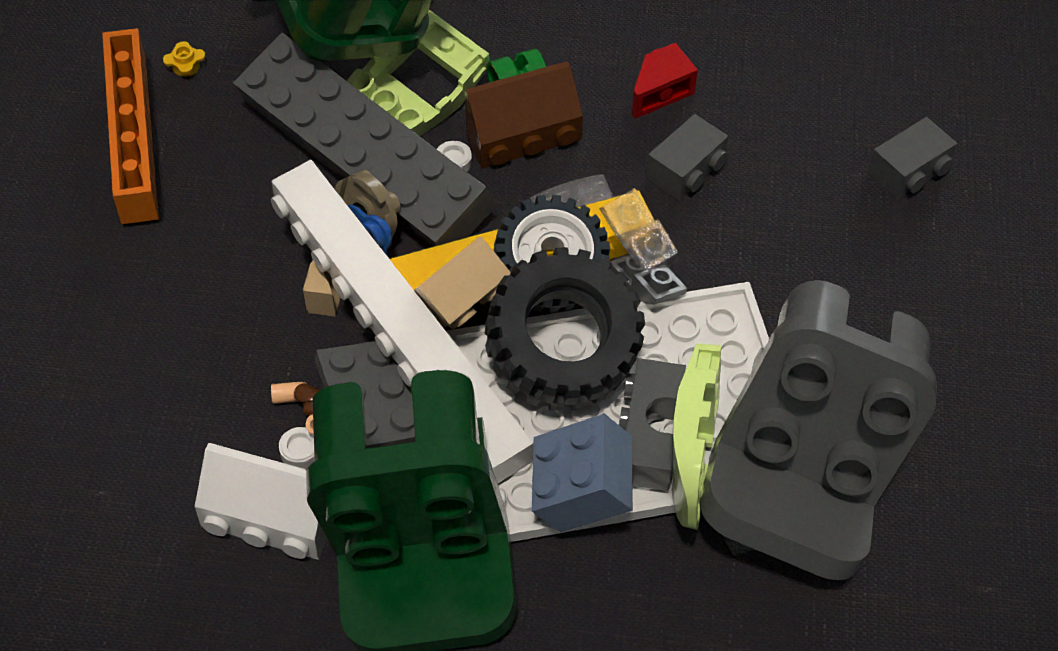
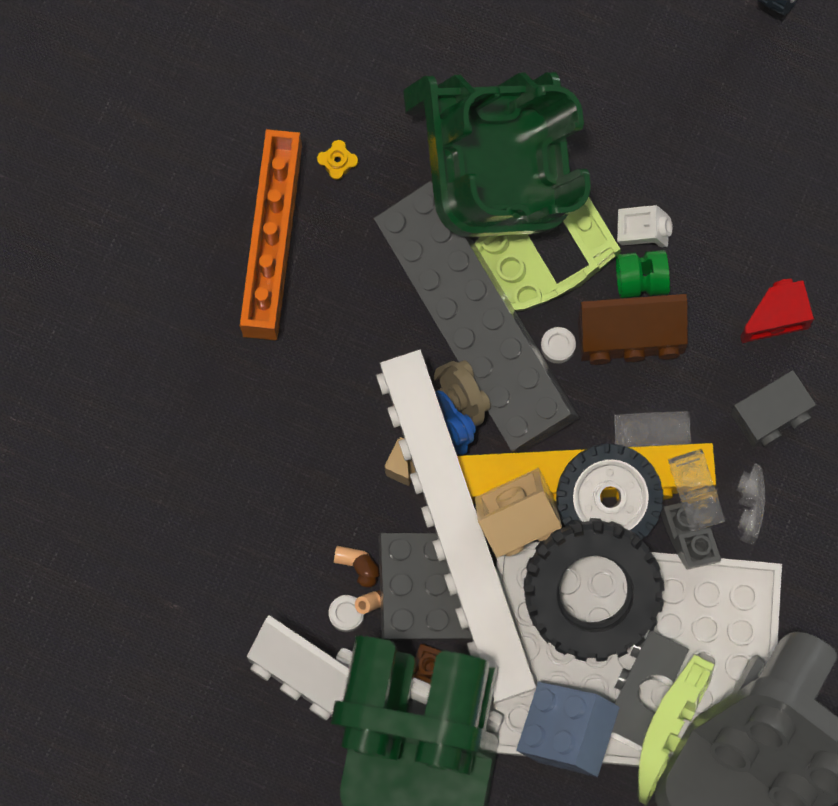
camera: 20 degrees right, 20 degrees up
none -> white bracket [617,205,673,248]
none -> clear slope [736,464,765,545]

